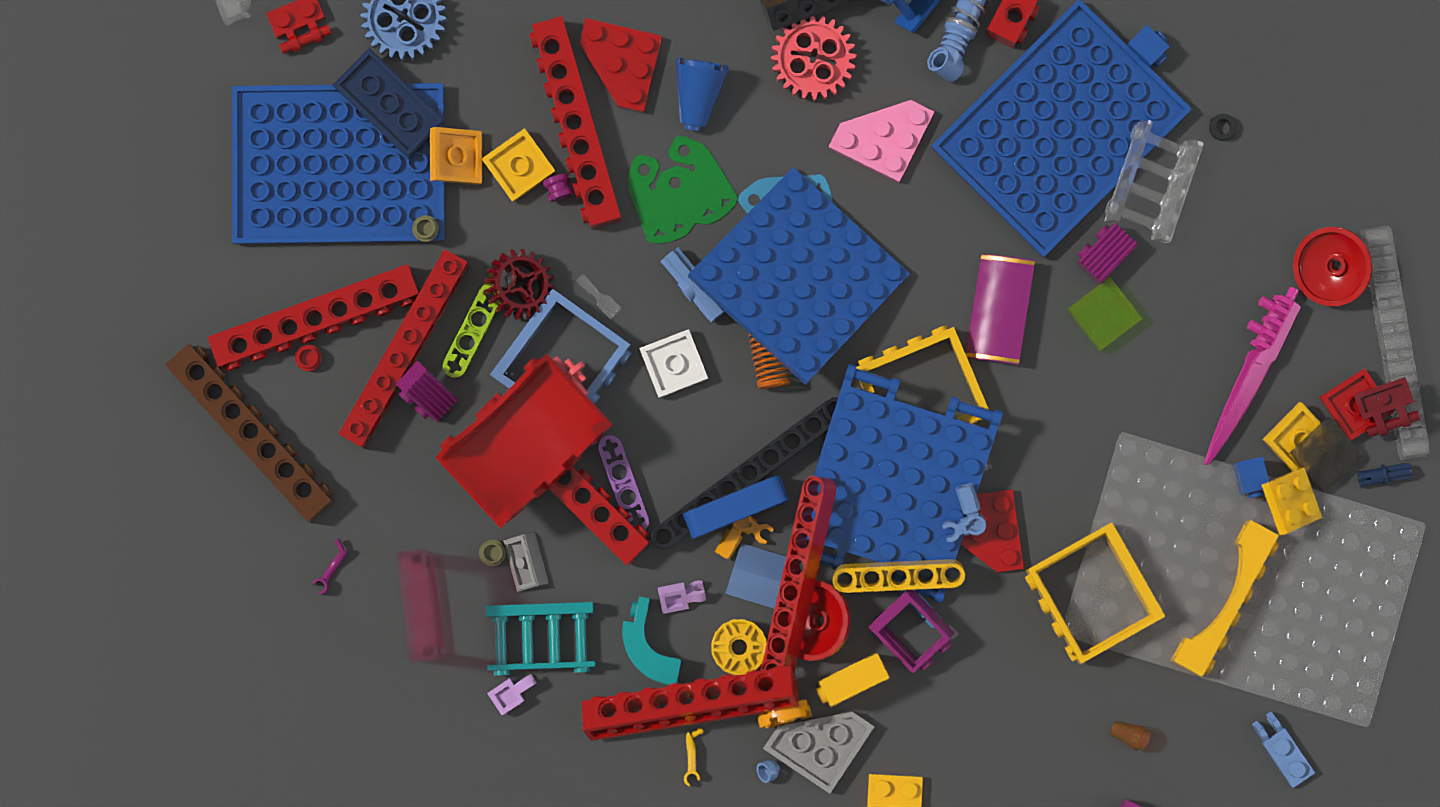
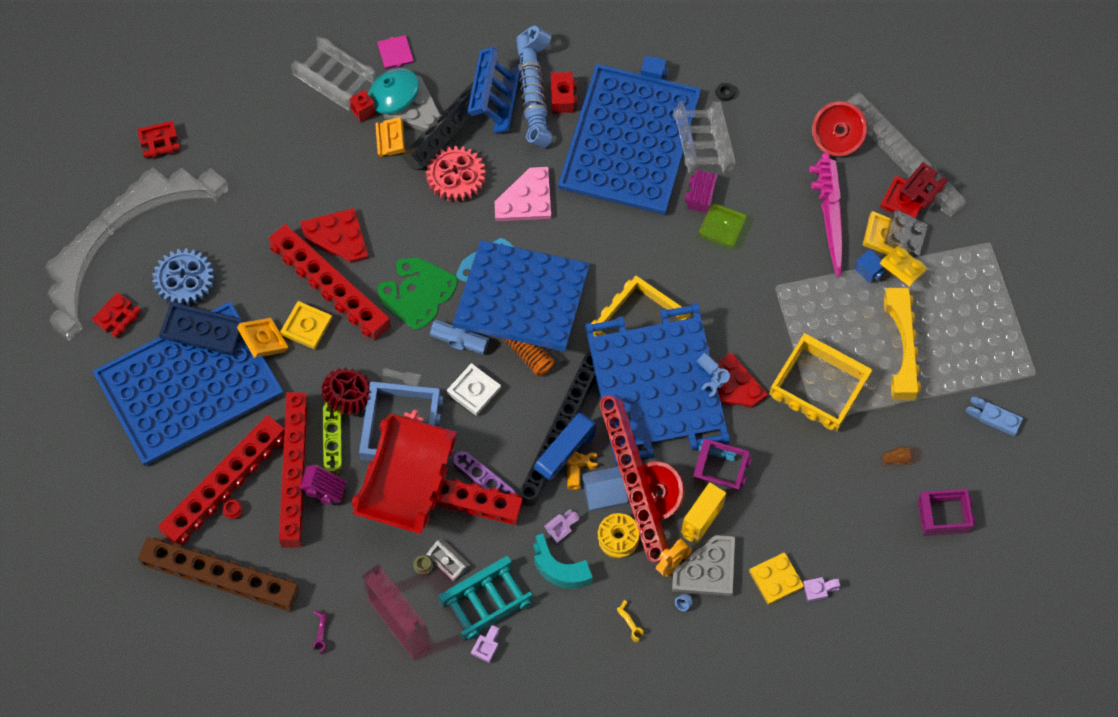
camera: 30 degrees left, 20 degrees down
olive plate [412,215,439,242] -> none
magenta wheel [543,173,574,202] -> none
red brick [582,666,799,741] -> none
blue cone [676,57,729,131] -> none
yellow beam [833,559,965,592] -> none
magenta slope [965,254,1035,367] -> none
dark blue axle [1357,463,1412,488] -> none

